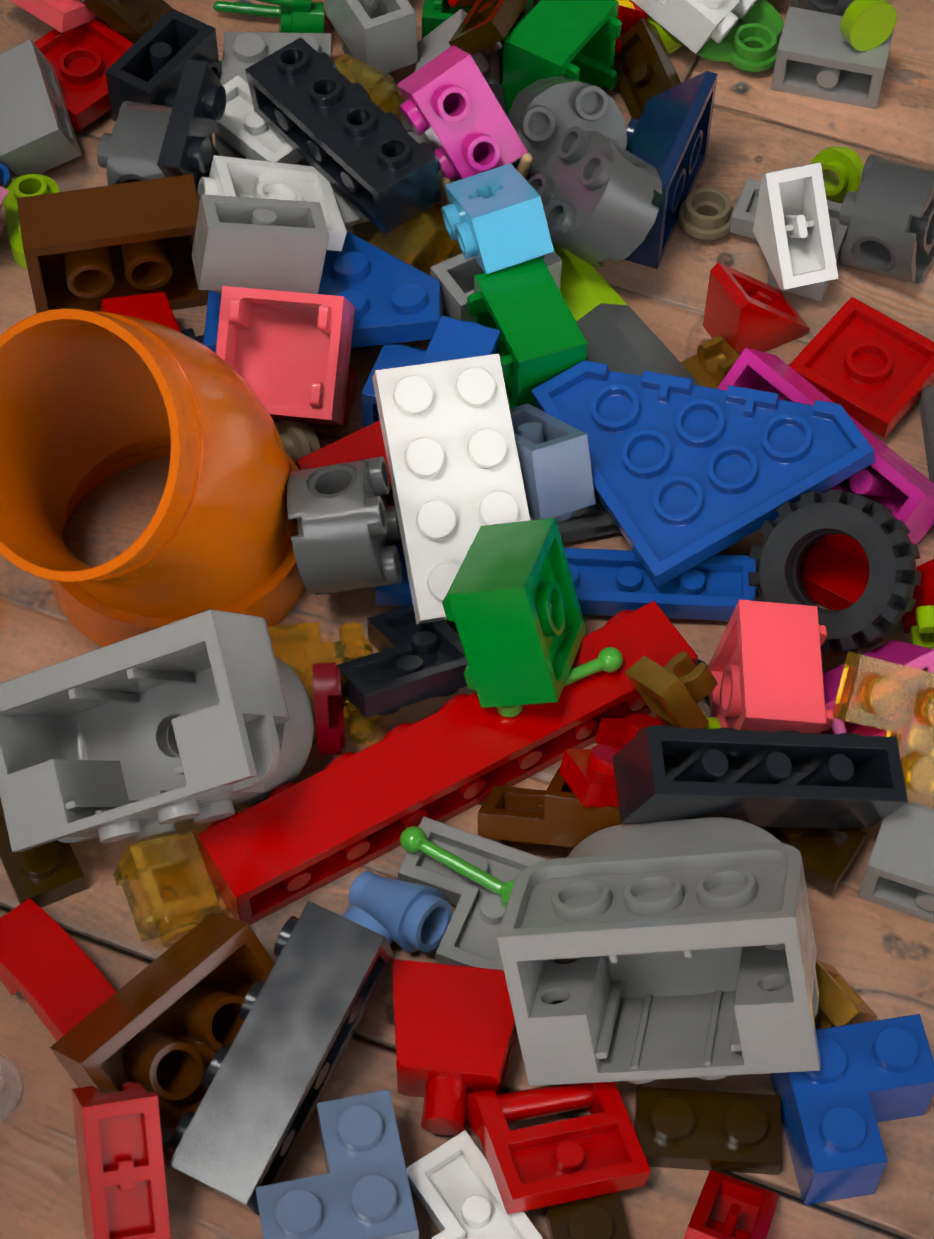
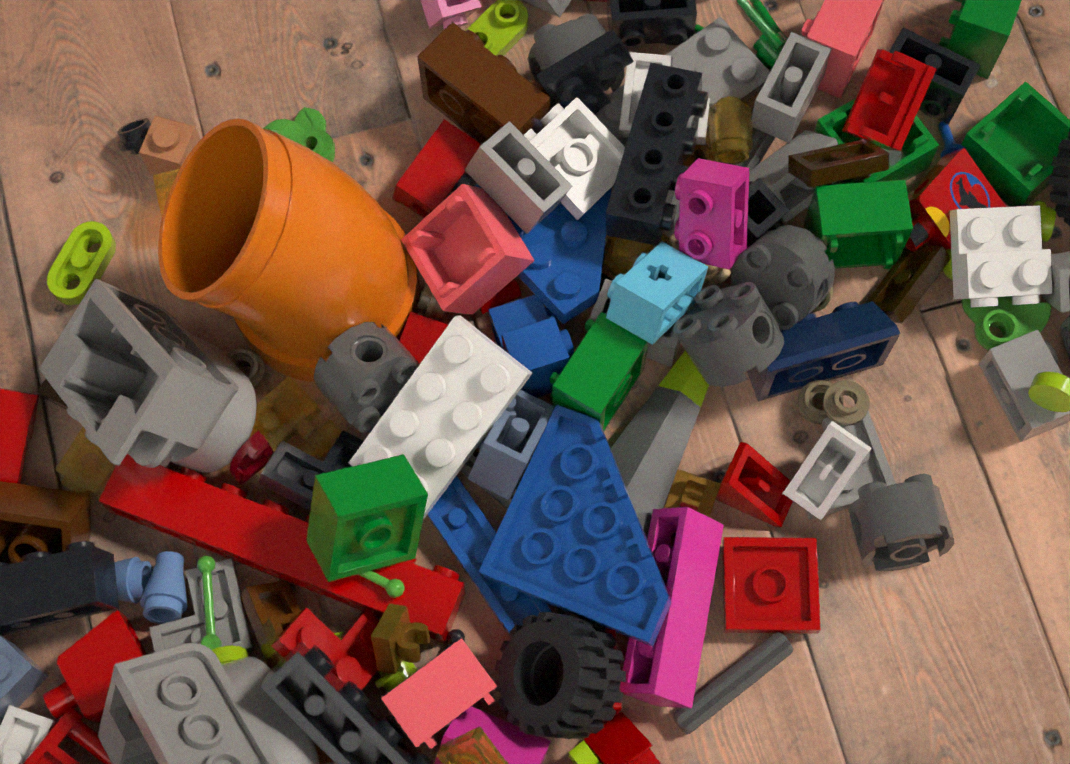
camera: 55 degrees right, 15 degrees up
lime plate [811,146,864,202] -> none
none -> dark tan plate [823,380,870,426]

